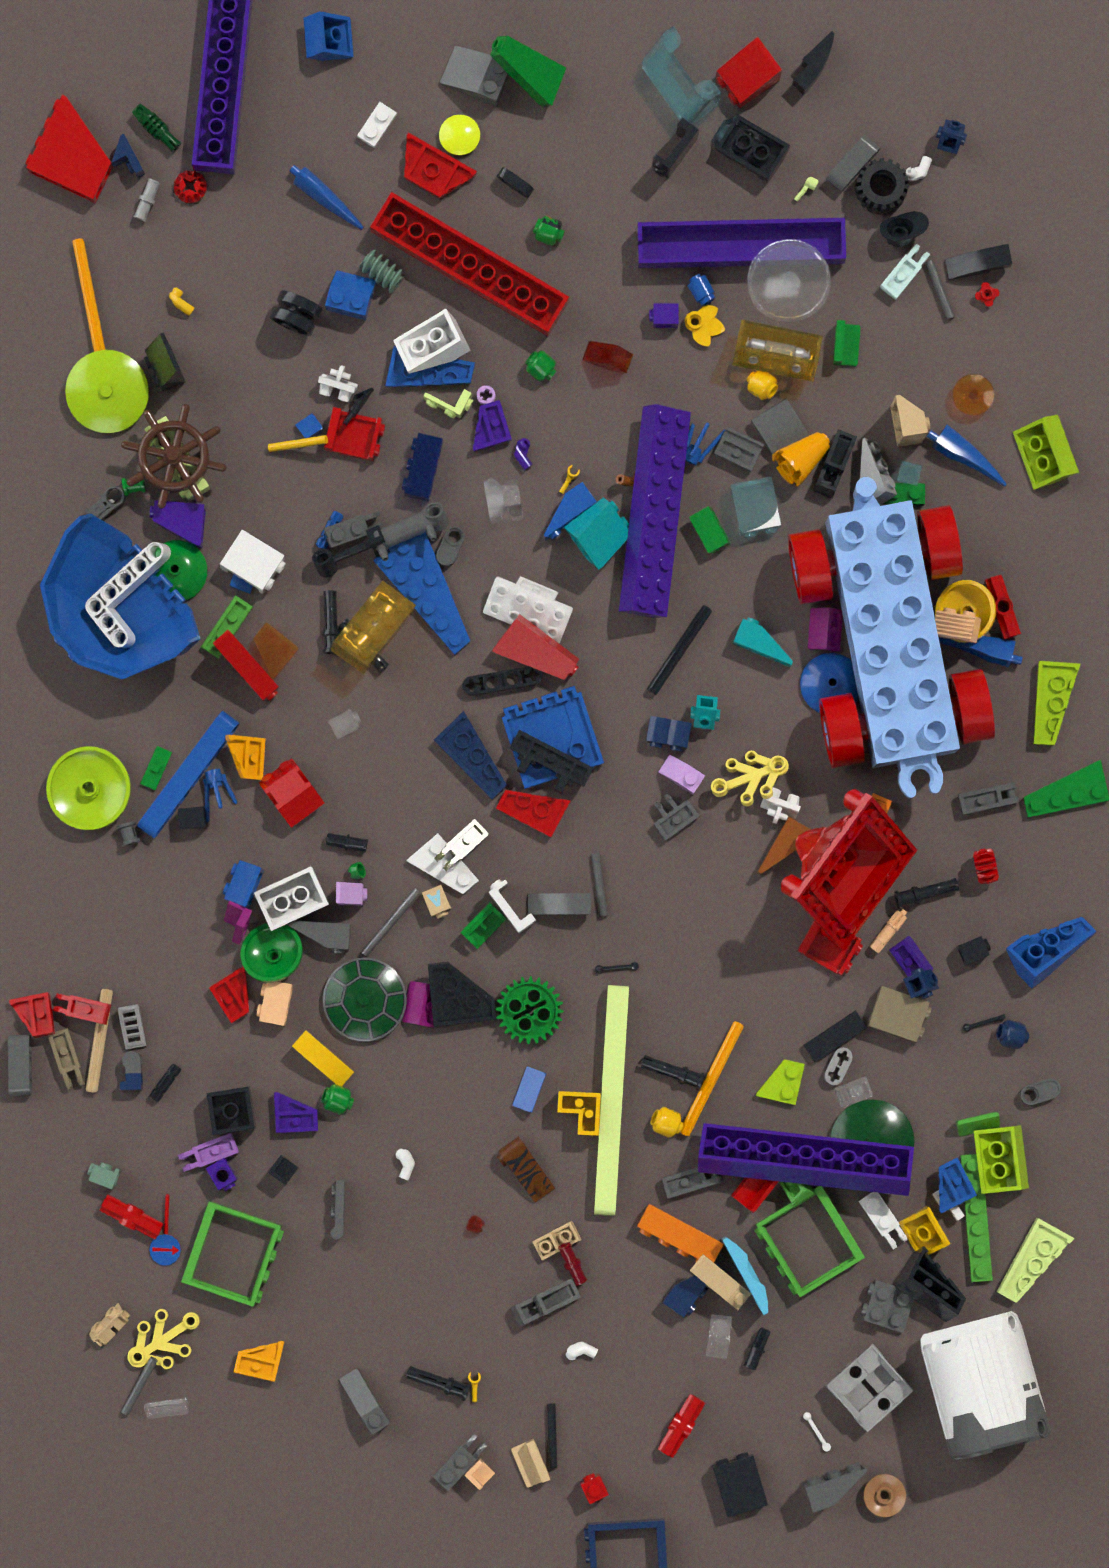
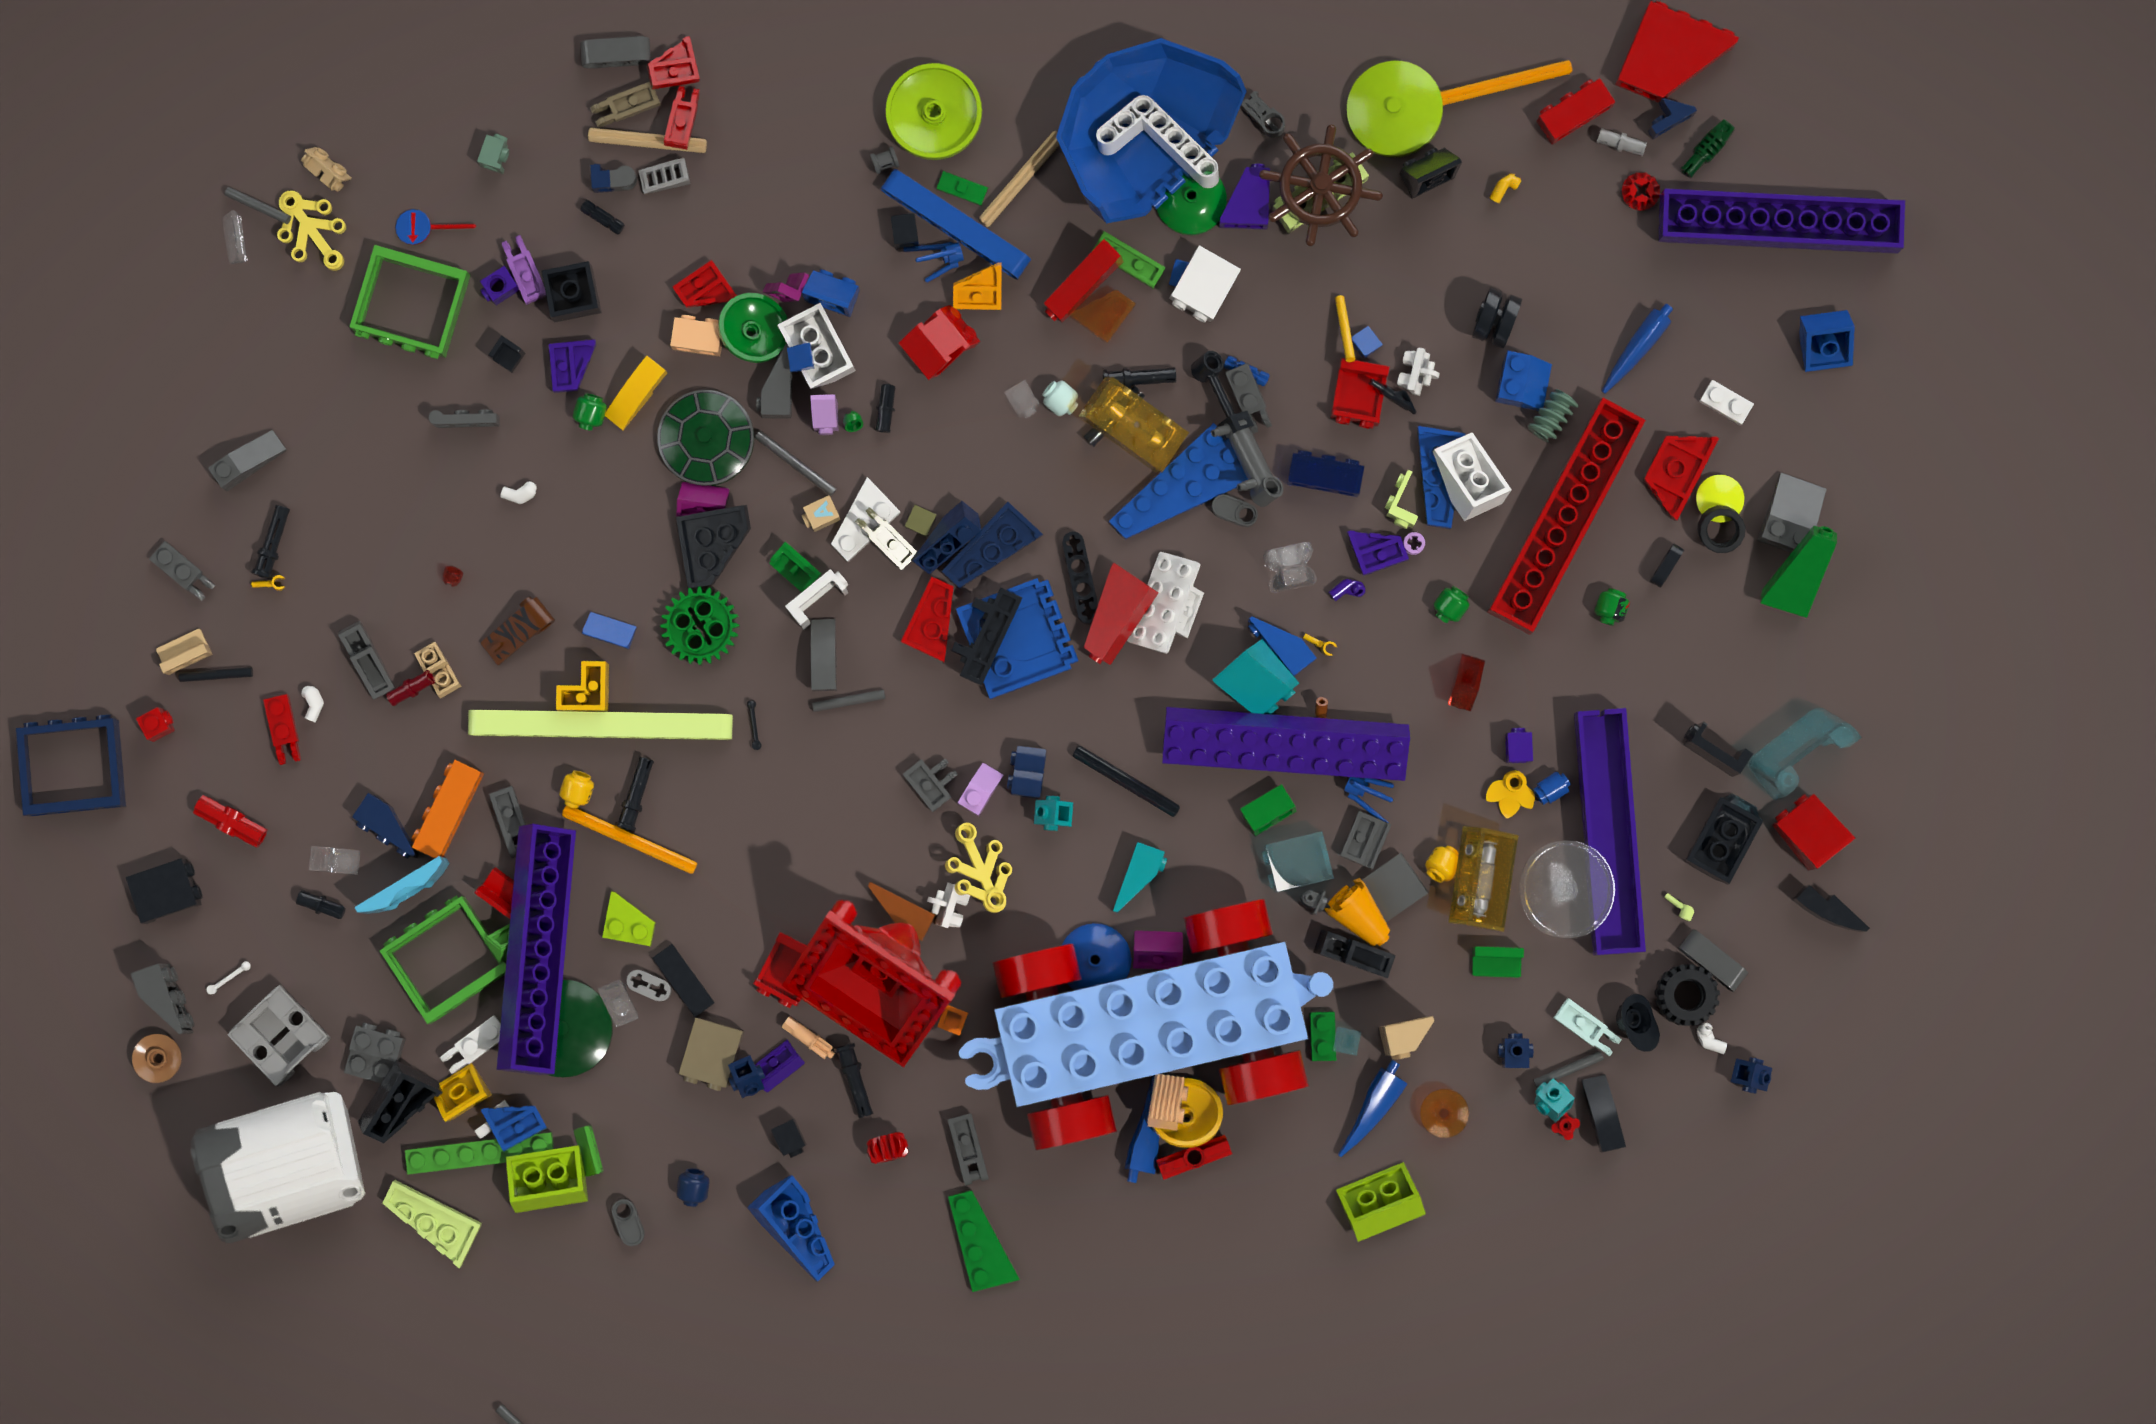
camera: 85 degrees right, 0 degrees up
red piece [99,1194,164,1240] -> none
green bush [122,478,146,496] -> none
light orange wing [234,1341,284,1382] -> none
light nougat panel [465,1458,495,1490] -> none
tan slope [690,1254,751,1310] -> none
light grey slope [860,438,897,505] -> none
black hinge [963,1014,1006,1032] -> none
lime wing [1033,661,1081,746] -> none
none -> red hinge [263,694,301,765]
none -> blue slope [787,343,815,372]
none -> olive tile [905,505,937,537]
none -> dark blue slope [912,501,981,575]
none -> tan axle [979,131,1059,227]
none -> light aqua head [1042,380,1078,416]
none -> dark grey hinge [1300,891,1328,915]
none -> dark blue brick [1498,1034,1534,1068]
none -> teal brick [1534,1078,1575,1123]
none -> red brick [1537,78,1615,145]
none -> black tyre [1698,505,1746,553]

